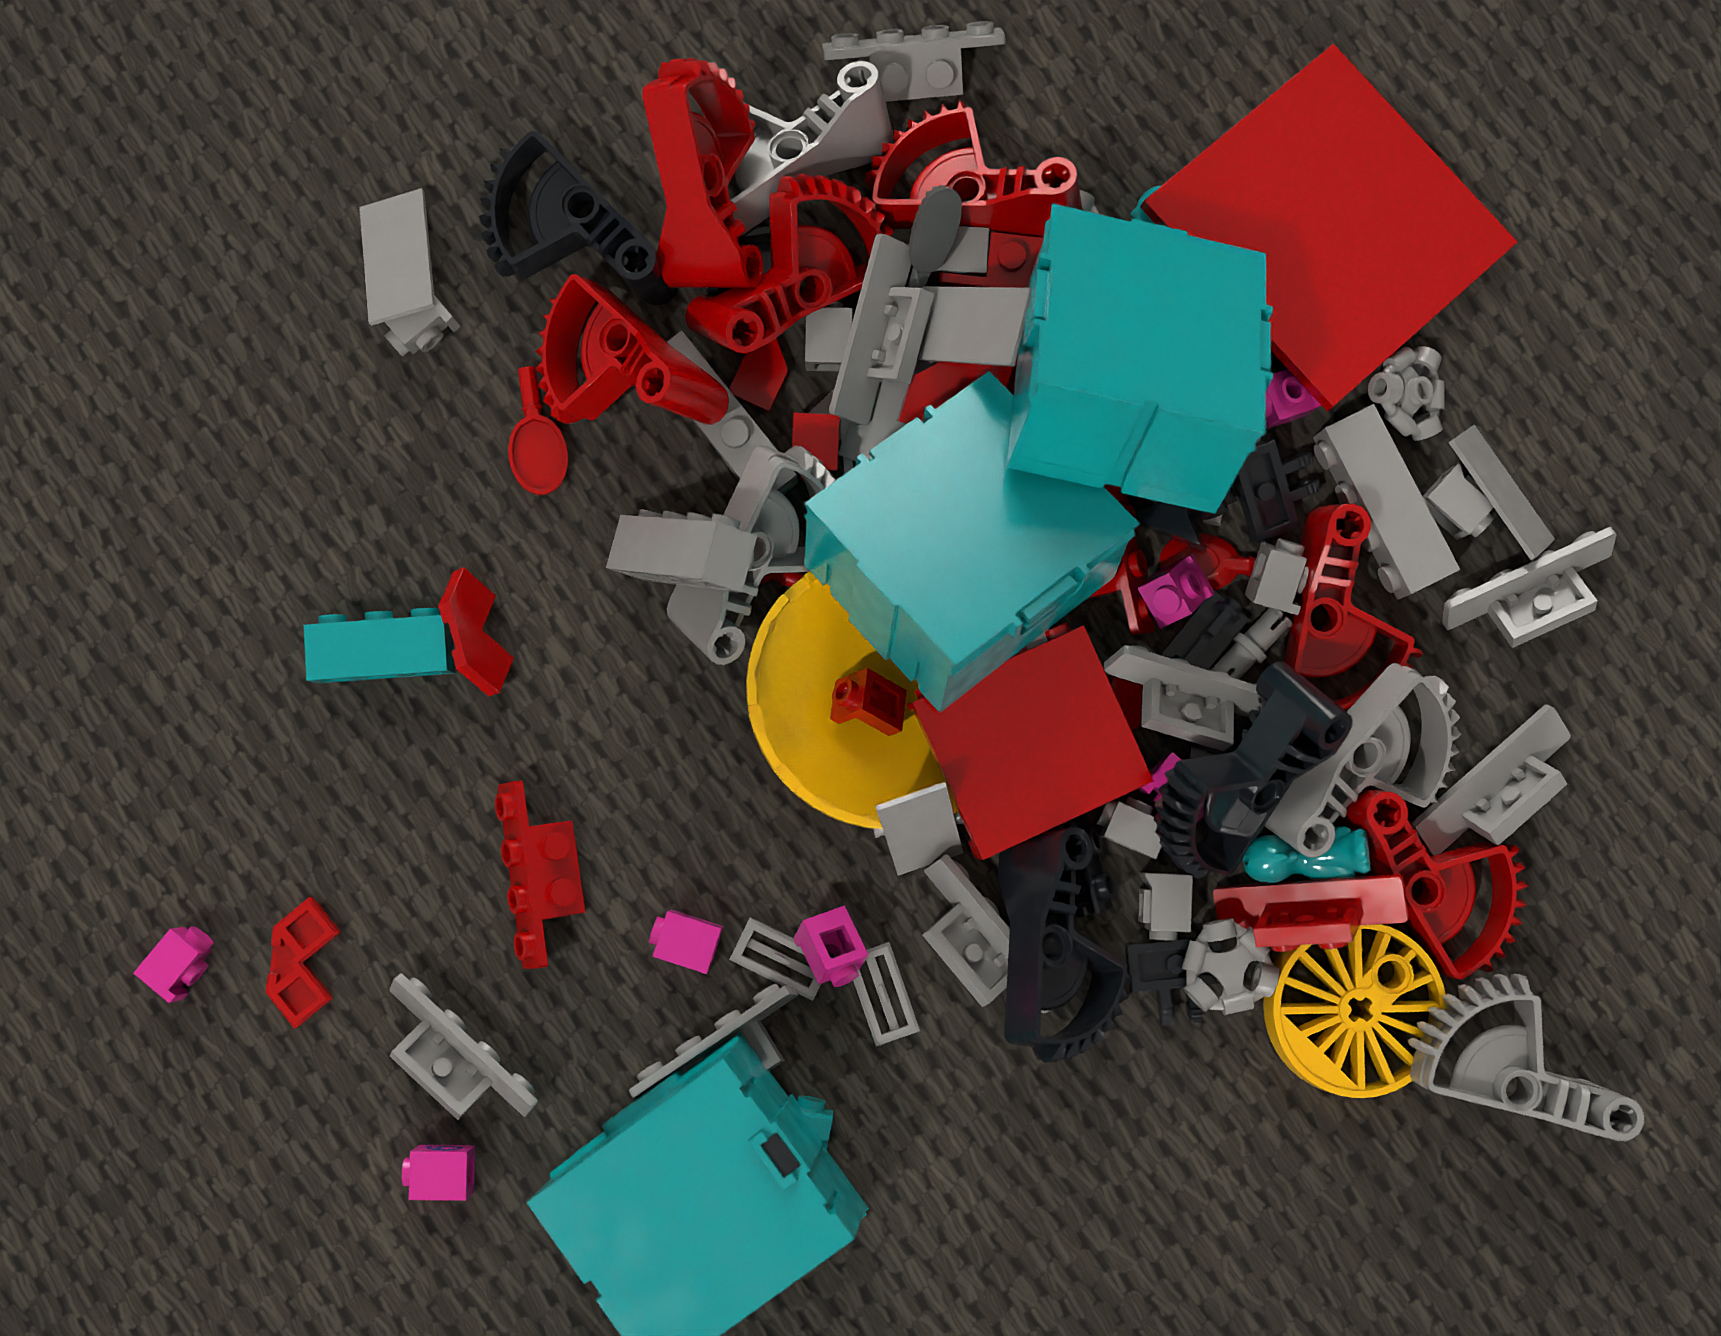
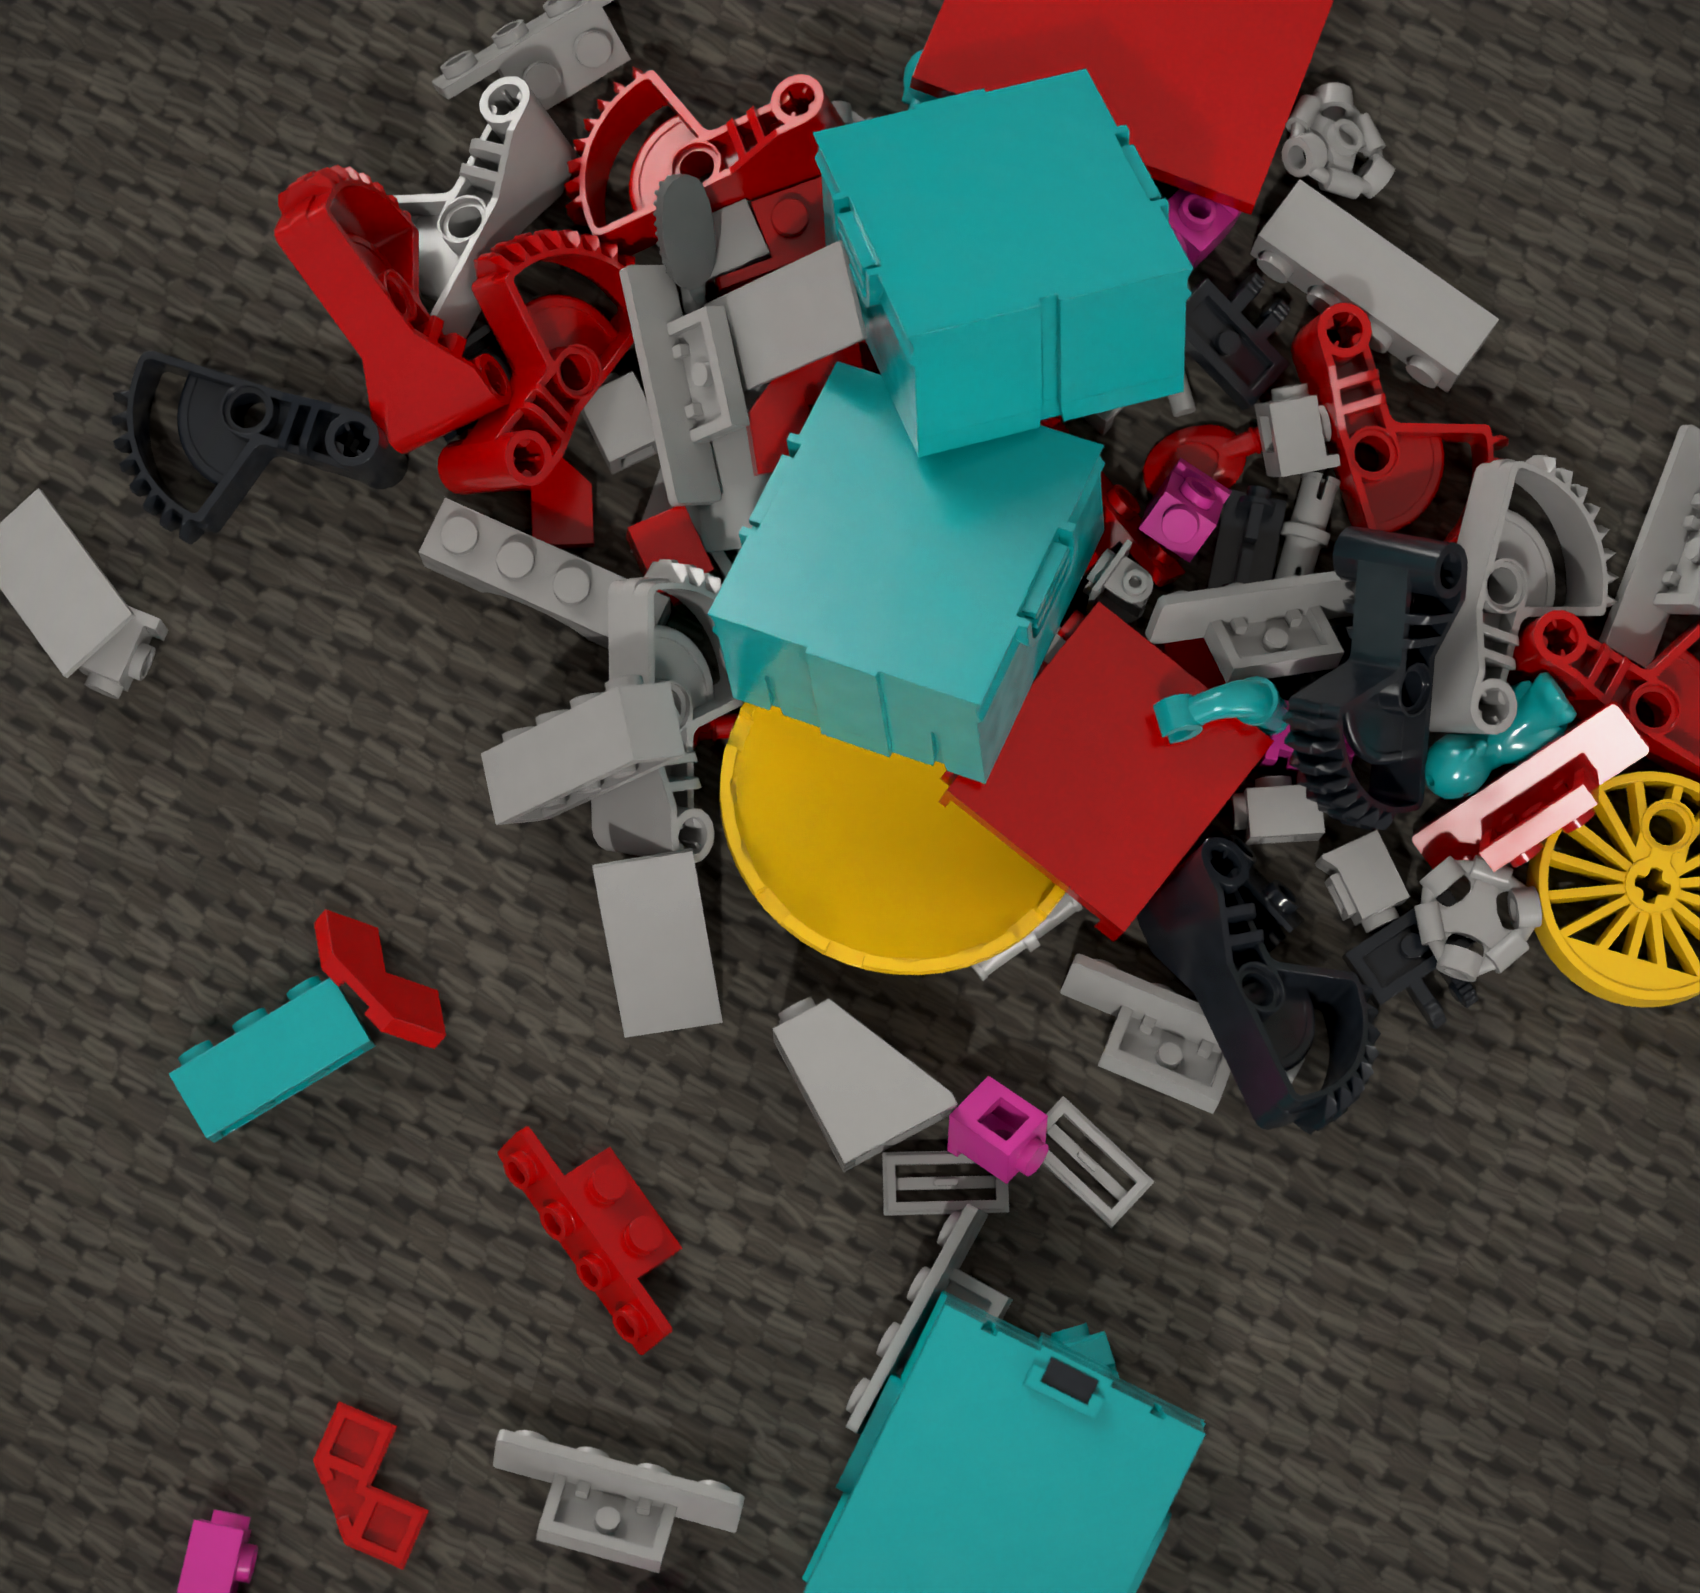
camera: 30 degrees left, 5 degrees down
red piece [508,366,568,496] -> none
red arm [535,274,729,425] -> none
dark pink brick [649,909,724,974] -> none
red bracket [830,668,907,736] -> none
light grey piece [875,782,963,876] -> none
black slope [1136,486,1237,552] -> none
light grey window [1422,463,1495,540] -> none
light grey bracket [1442,527,1617,648] -> none
light grey piece [1448,425,1555,560] -> none
none -> light grey piece [592,848,723,1038]
none -> light grey slope [773,997,957,1173]
none -> light grey hinge [1083,539,1153,623]
none -> teal piece [1153,676,1289,744]

